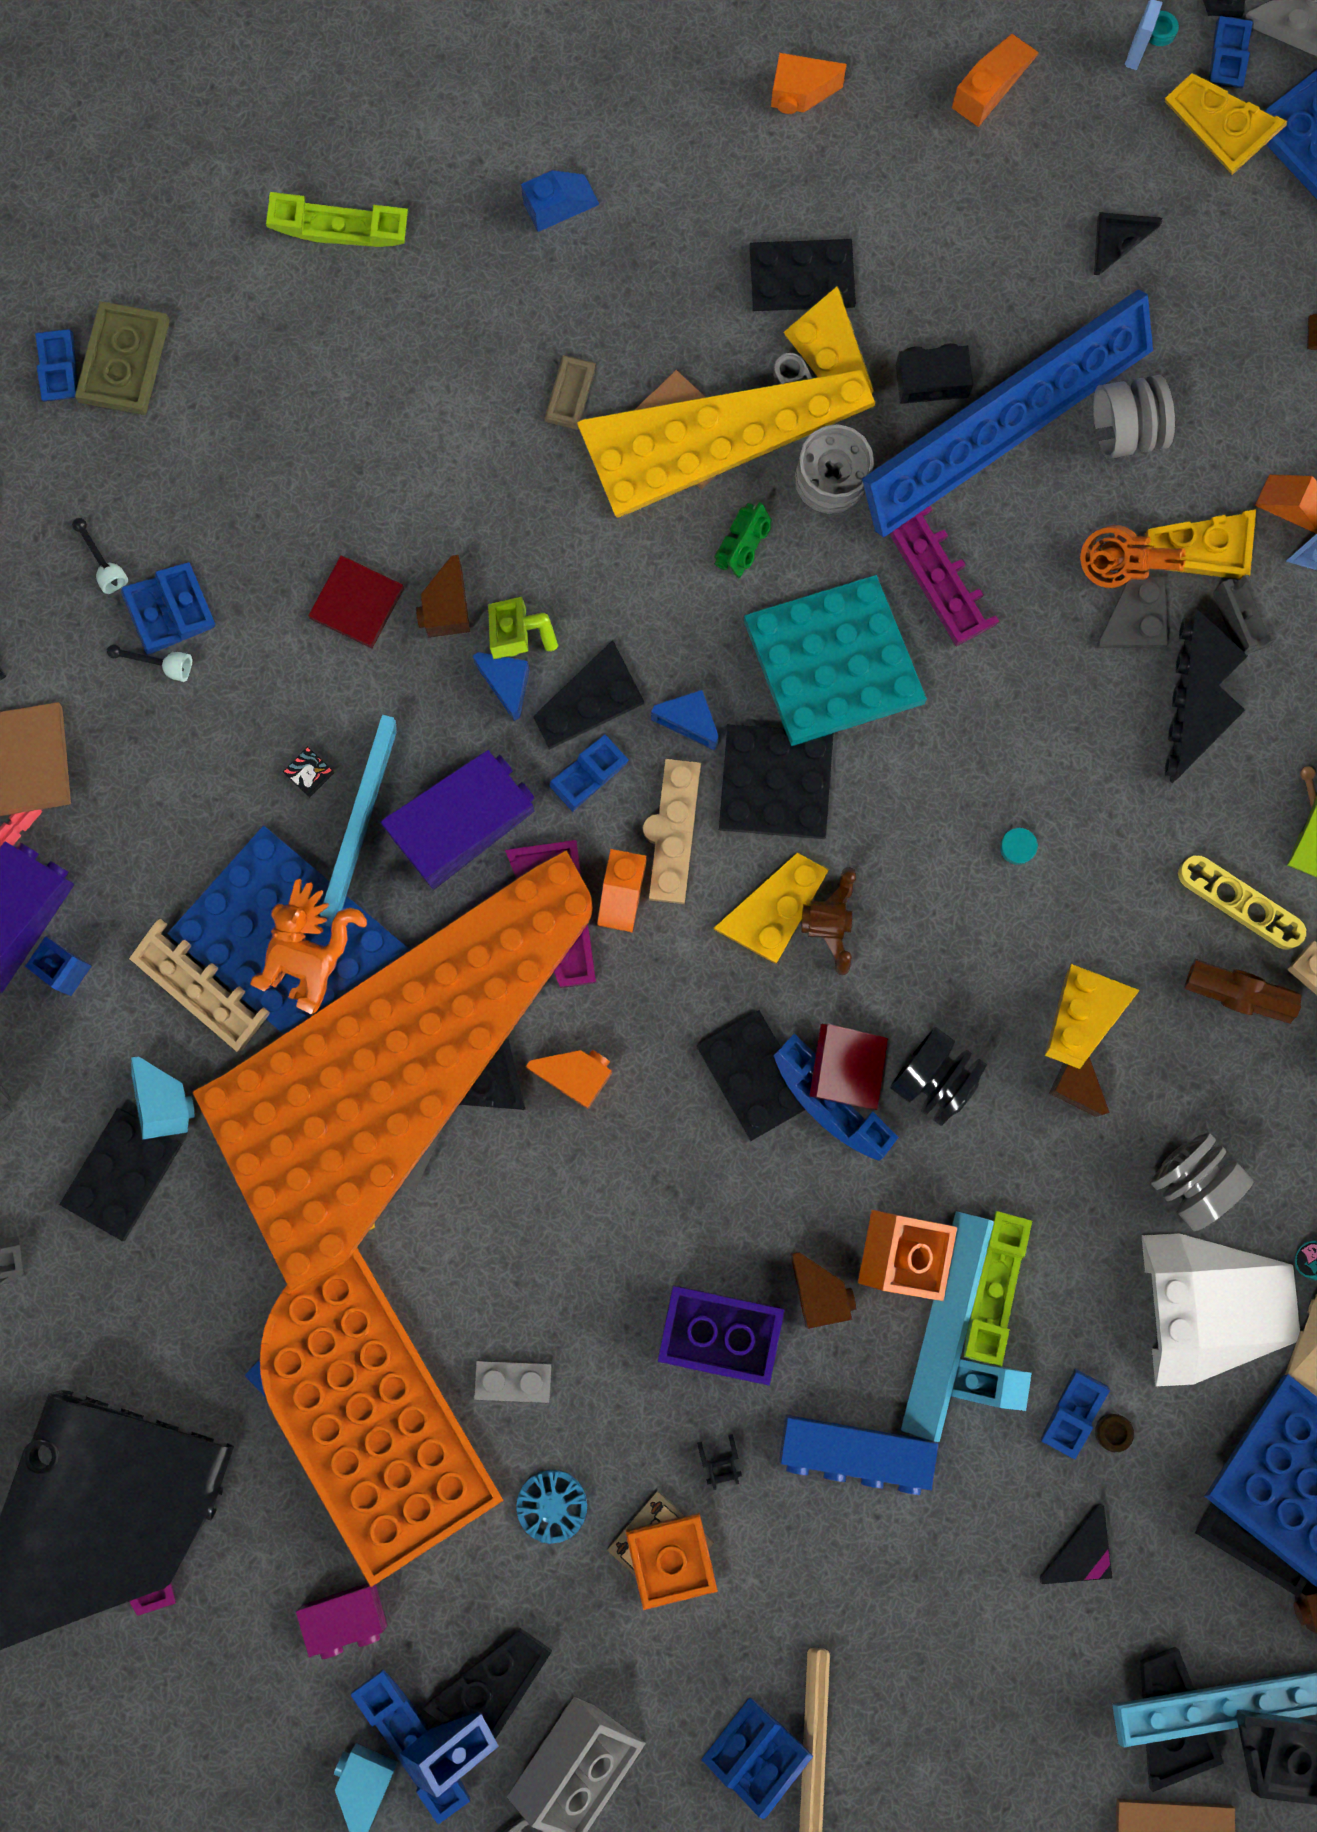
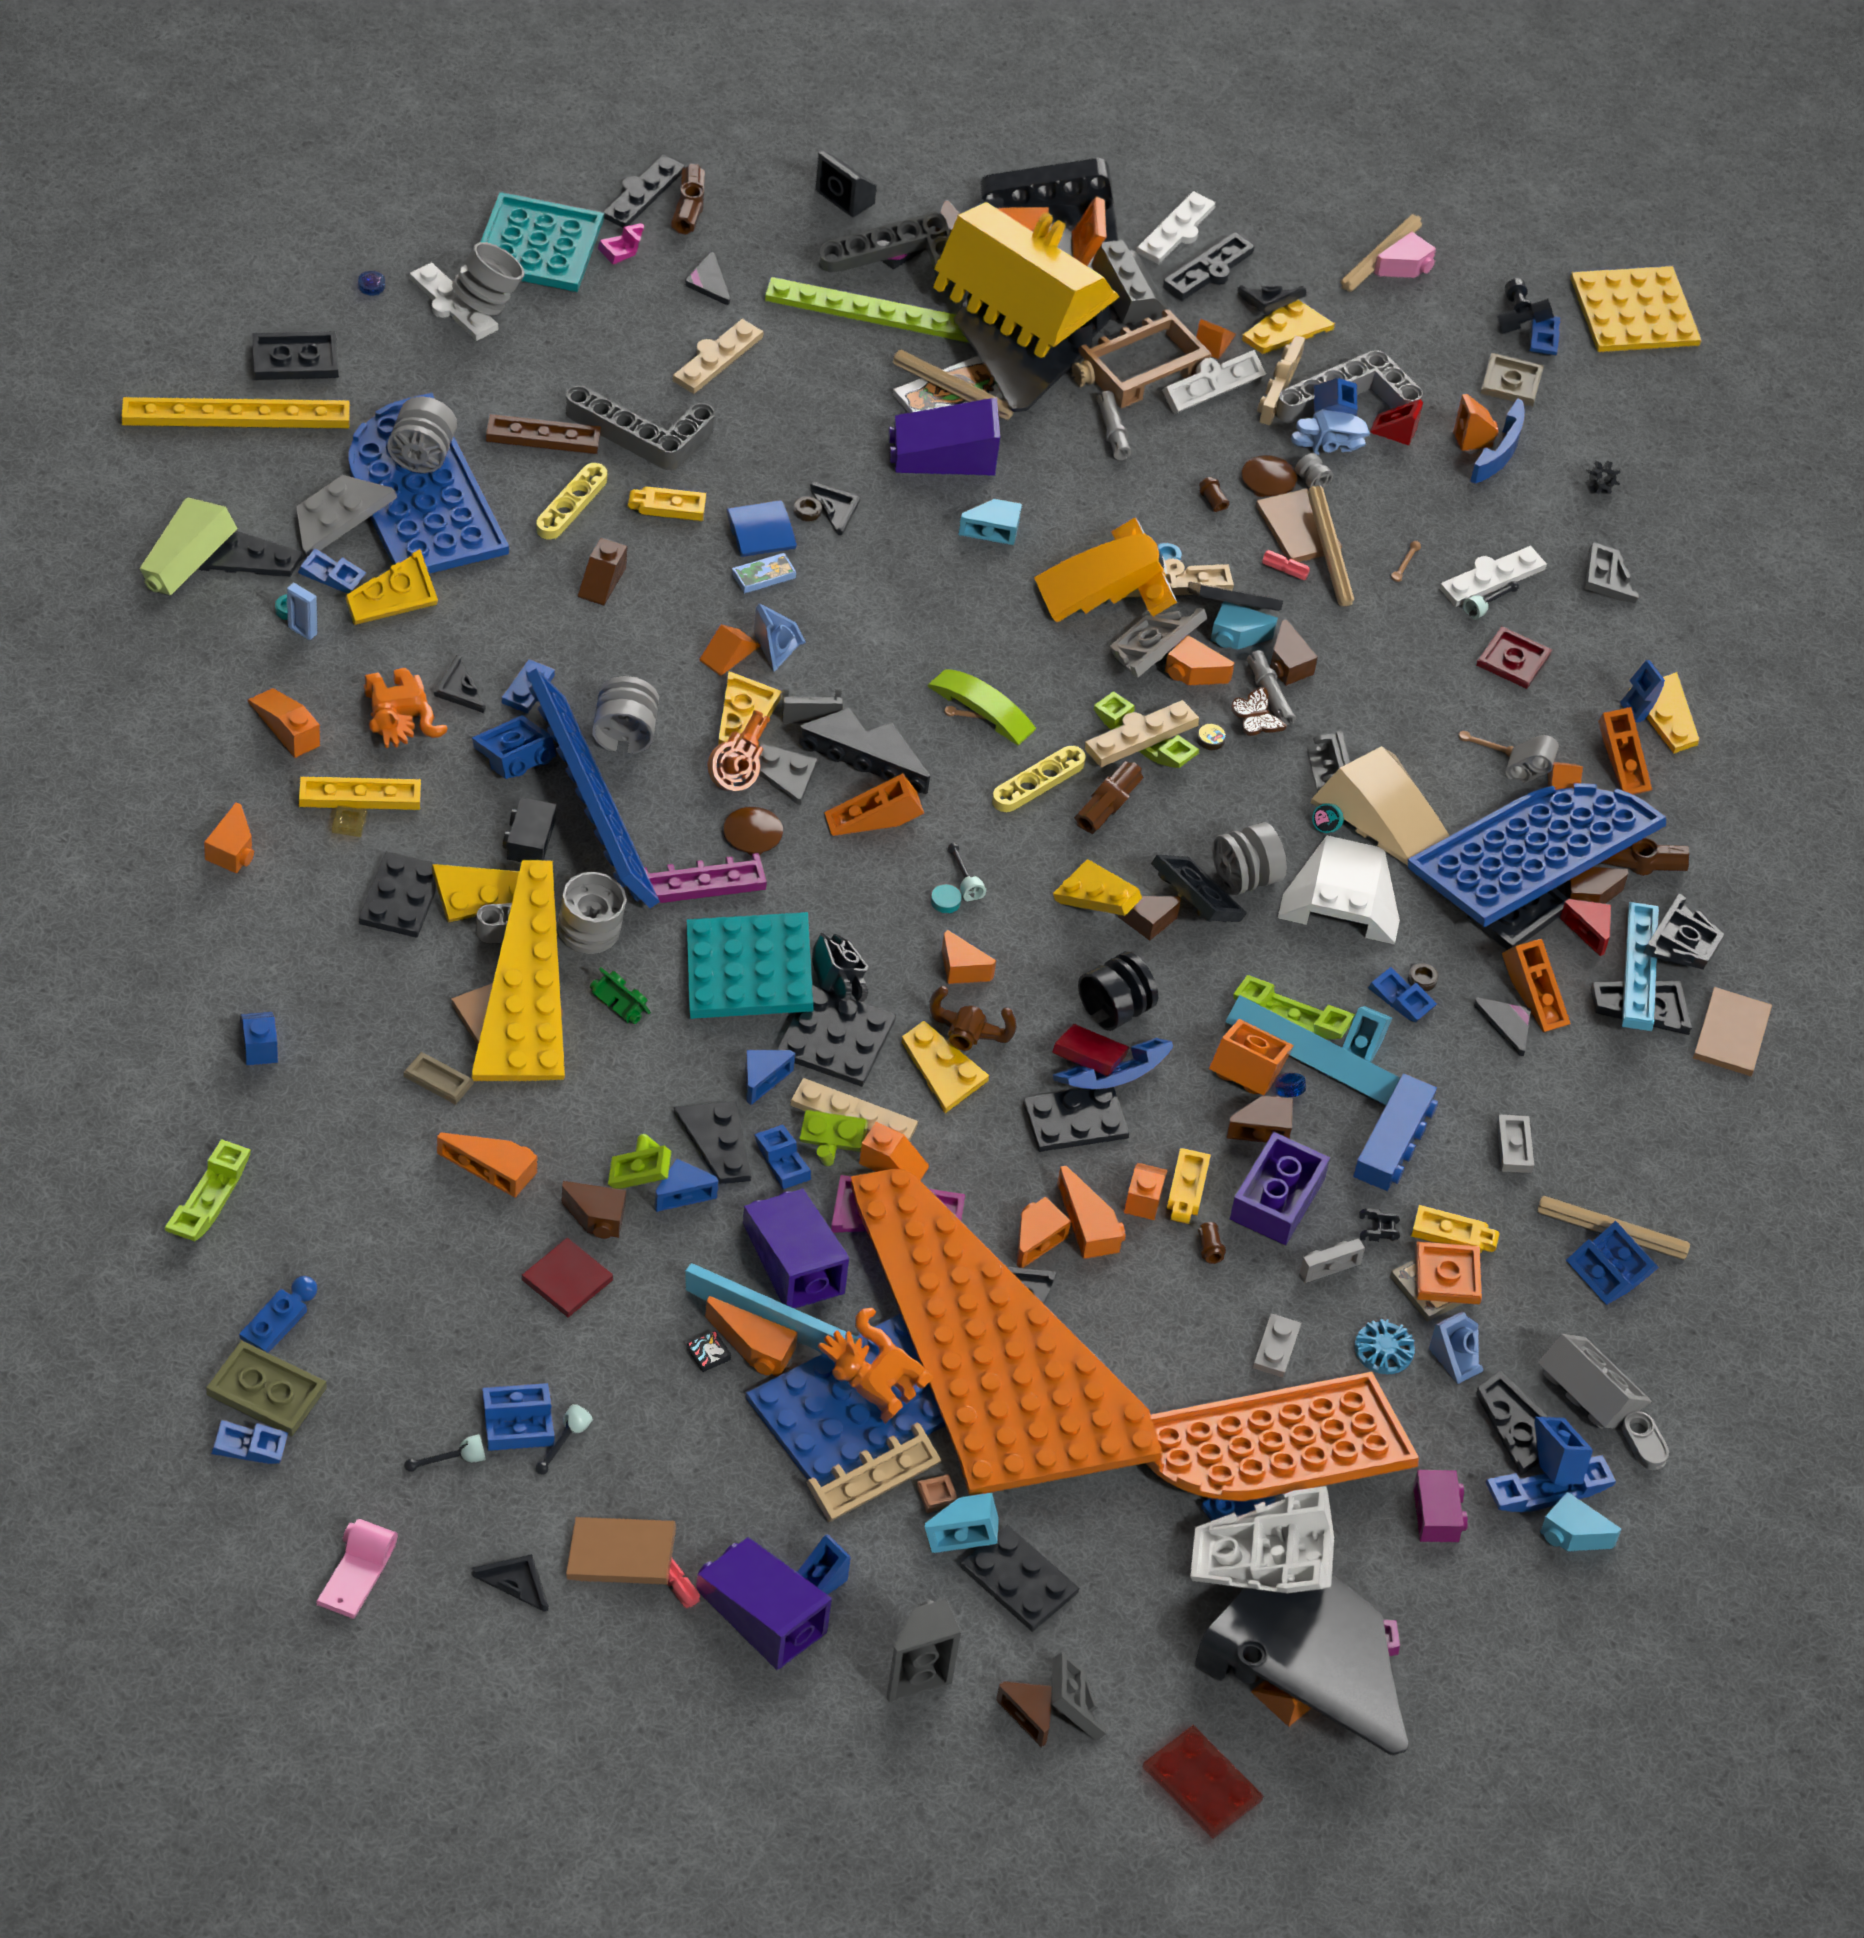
camera: 80 degrees left, 30 degrees down
none -> blue plate [239,1276,317,1353]
none -> yellow plate [299,777,421,810]
none -> clear yellow tile [332,806,367,837]
none -> orange animal [364,668,448,749]
none -> orange slope [437,1132,538,1198]
none -> blue plate [472,715,556,779]
none -> blue plate [502,659,555,714]
none -> orange slope [705,1296,798,1377]
none -> reddish brown dish [723,807,783,856]
none -> lime plate [800,1110,868,1166]
none -> black hinge [812,933,869,1002]
none -> orange slope [824,774,924,836]
none -> nougat tile [917,1474,958,1513]
none -> orange slope [942,930,996,984]
none -> light aqua hinge [948,843,986,901]
none -> orange slope [1057,1166,1126,1259]
none -> orange slope [1124,1163,1168,1220]
none -> black plate [1151,854,1247,923]
none -> yellow hinge [1167,1148,1211,1224]
none -> white wedge [1191,1486,1334,1593]
none -> reddish brown pin [1198,1222,1226,1264]
none -> clear blue tile [1275,1073,1306,1097]
none -> light grey plate [1299,1238,1365,1283]
none -> yellow hinge [1411,1205,1499,1253]
none -> medium blue slope [1429,1312,1483,1384]
none -> light grey plate [1497,1115,1534,1173]
none -> orange slope [1502,938,1571,1032]
none -> red slope [1560,899,1611,956]

